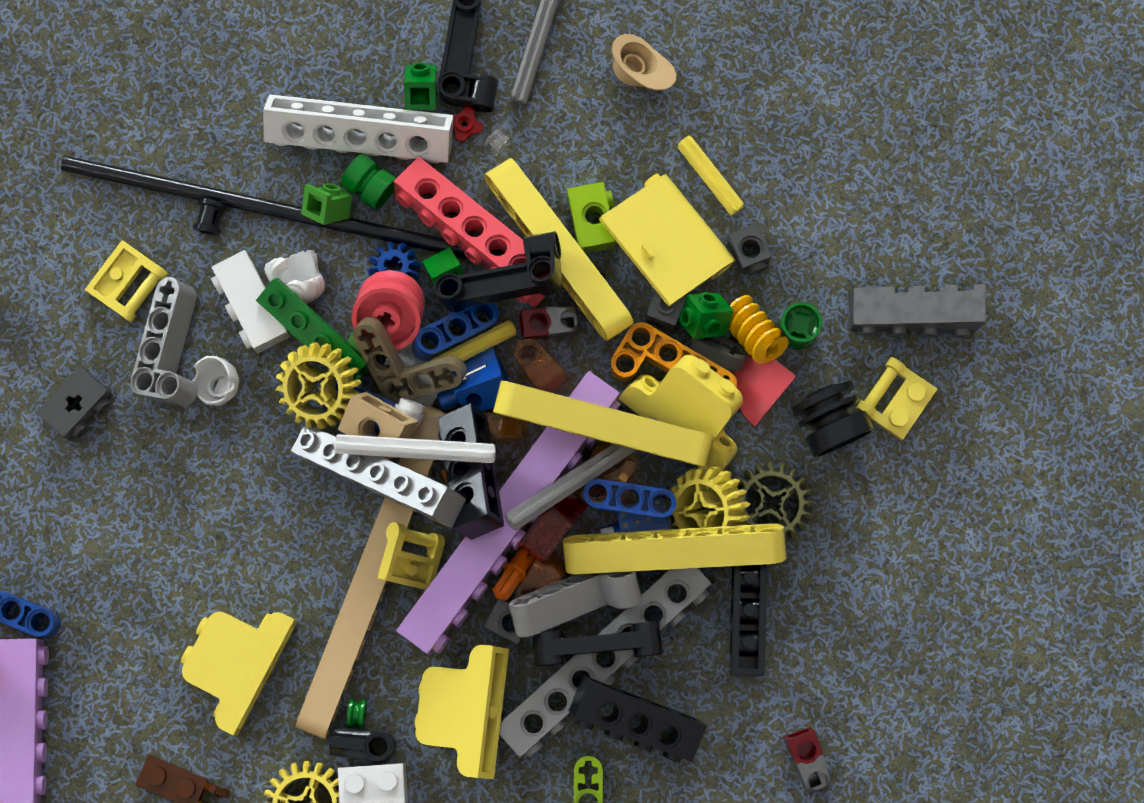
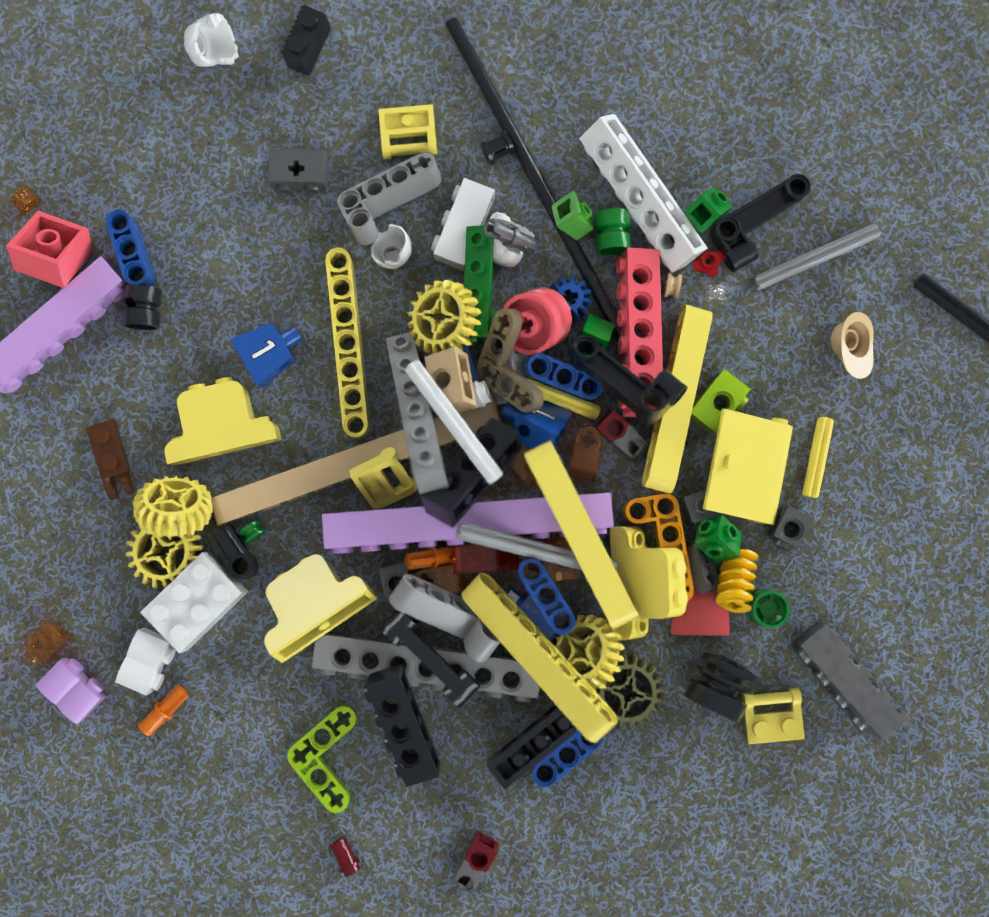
camera: 50 degrees right, 5 degrees up
none -> black wheel [122,285,162,330]
none -> light yellow gear [133,475,213,540]
none -> blue torso [230,323,303,388]
none -> light yellow beam [325,248,371,439]
none -> flat silver pin [484,218,536,254]
none -> blue beam [532,730,603,787]
none -> tan bush [663,273,682,299]

